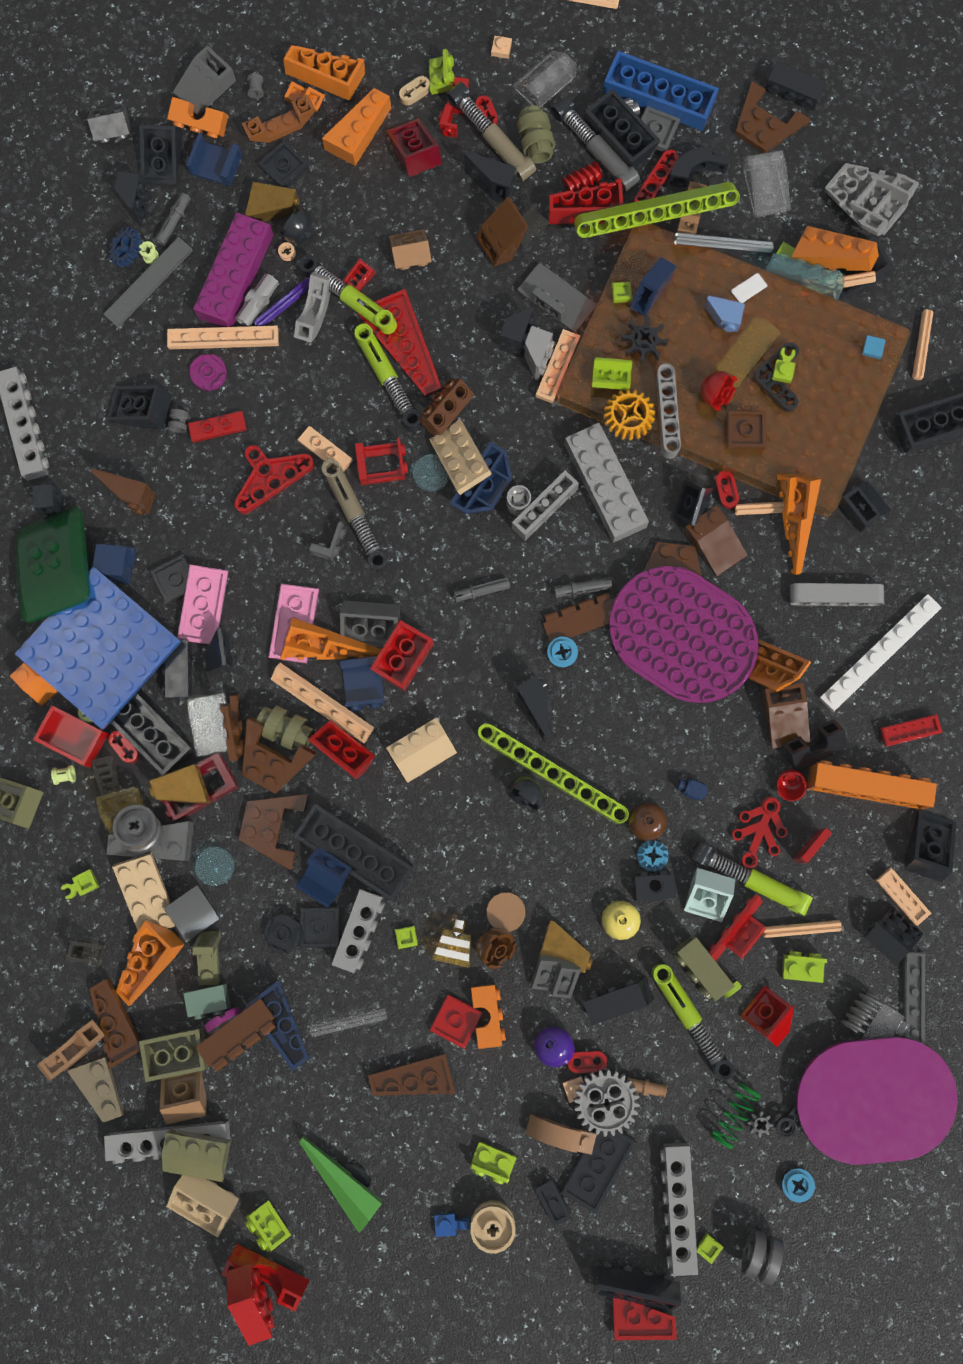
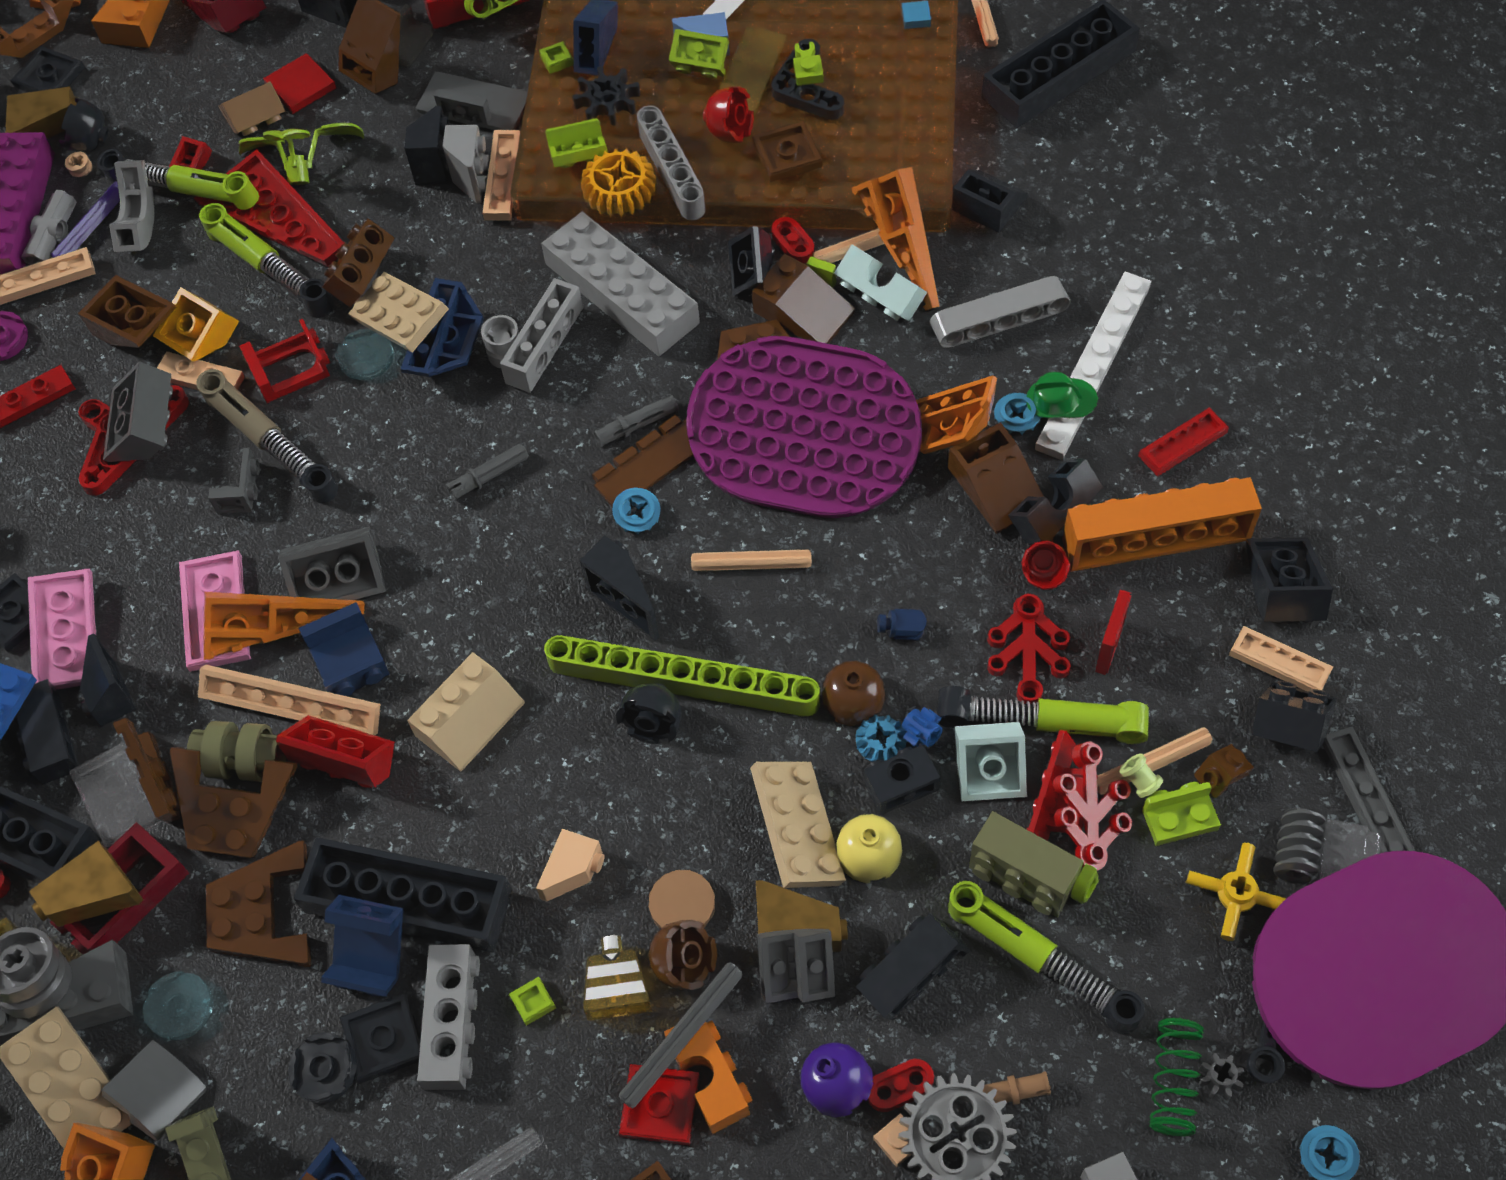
camera: 20 degrees left, 20 degrees down
red slope [370,620,434,692] -> none
red slope [740,985,794,1047] -> none
none -> reddish brown slope [78,275,177,347]
none -> dark grey slope [103,361,173,462]
none -> light orange slope [153,287,239,362]
none -> lime plant [239,123,364,185]
none -> red tile [263,53,336,114]
none -> light nougat slope [536,829,604,901]
none -> dark grey axle [619,962,743,1108]
none -> lime bracket [669,29,729,79]
none -> light nougat axle [691,550,812,571]
none -> tan plate [750,762,846,888]
none -> lime tile [806,256,836,288]
none -> light aqua arch [834,244,927,321]
none -> blue gear [902,707,942,747]
none -> dark azure gear [994,393,1041,434]
none -> green piece [1026,372,1098,418]
none -> plant [1053,741,1132,870]
none -> yellowish green bush [1119,753,1163,798]
none -> yellow bar [1186,843,1286,941]
none -> reddish brown bracket [1194,744,1254,798]

